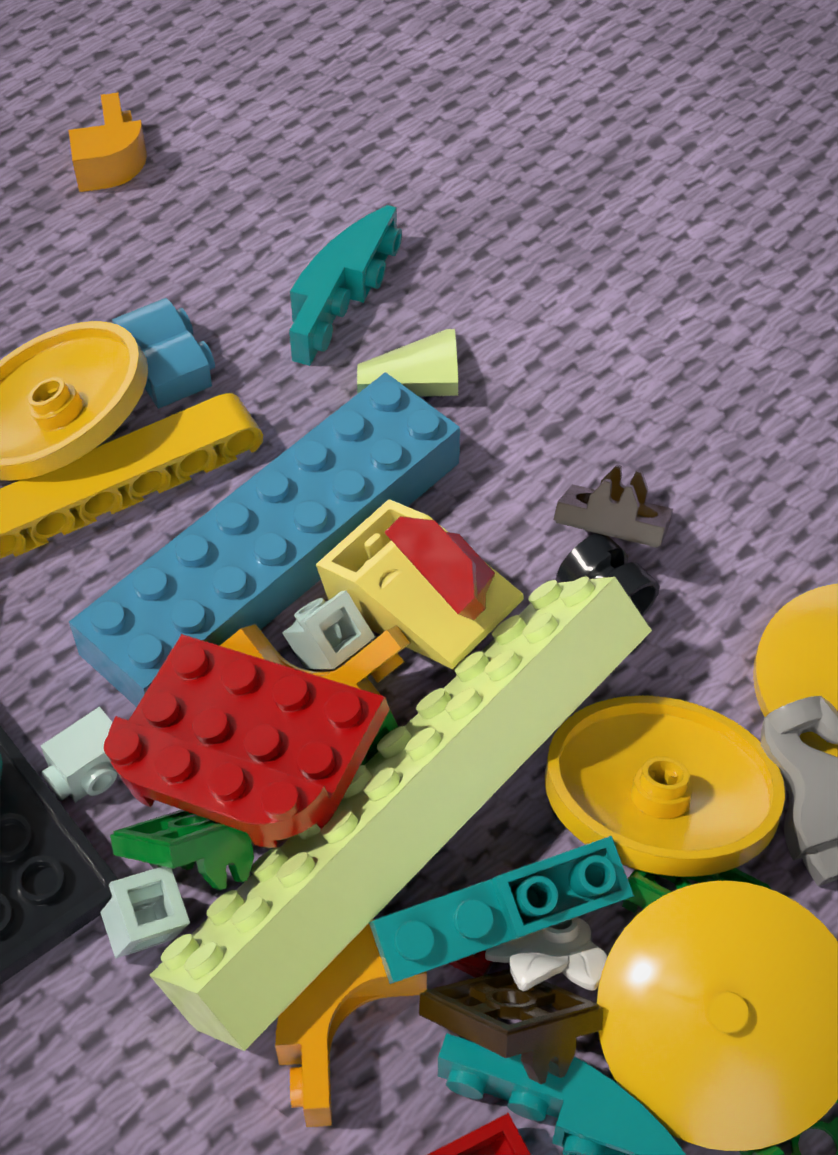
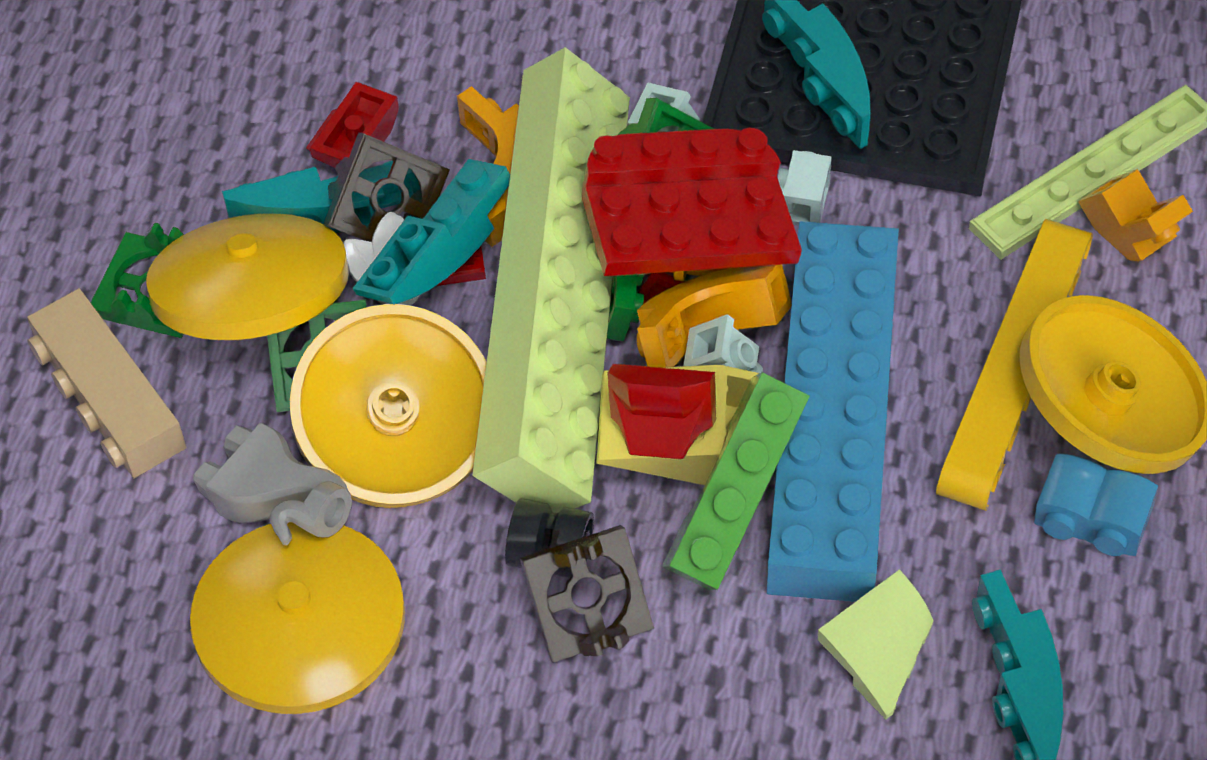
camera: 145 degrees right, 0 degrees up
none -> bright green arch [661,372,810,590]

